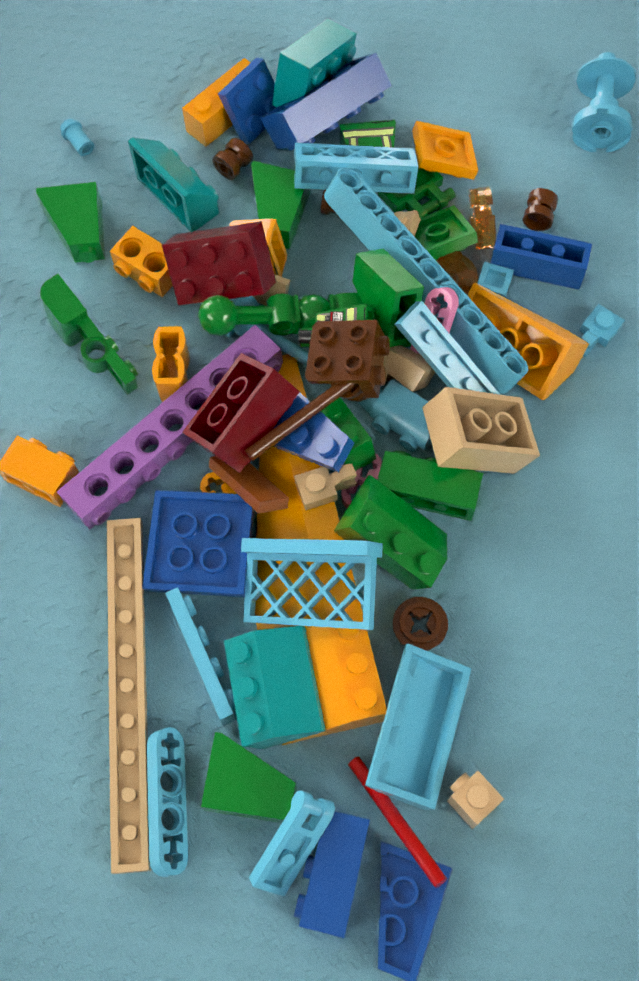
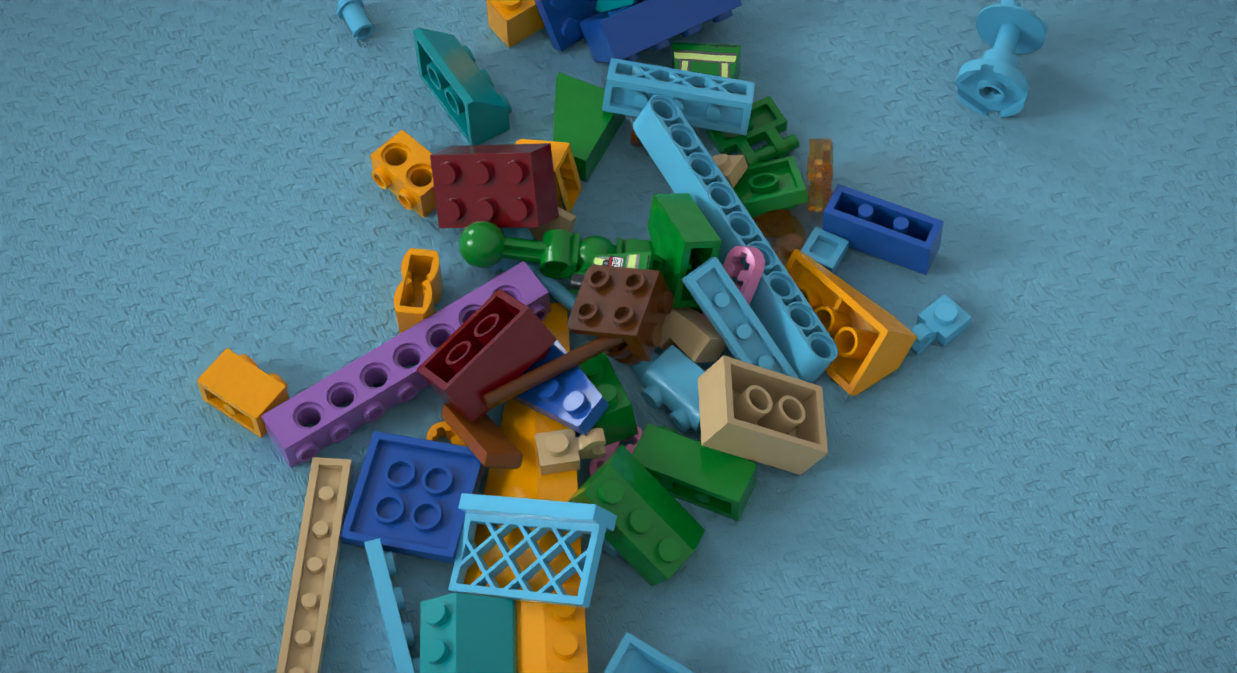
camera: 10 degrees right, 10 degrees down
green slope [36,182,105,263] -> none
green plate [40,273,138,395] -> none
reddish brown wheel [212,138,253,180] -> none
reddish brown gear [393,597,448,651] -> none
light orange plate [412,120,479,180] -> none
reddish brown wheel [522,188,558,231] -> none

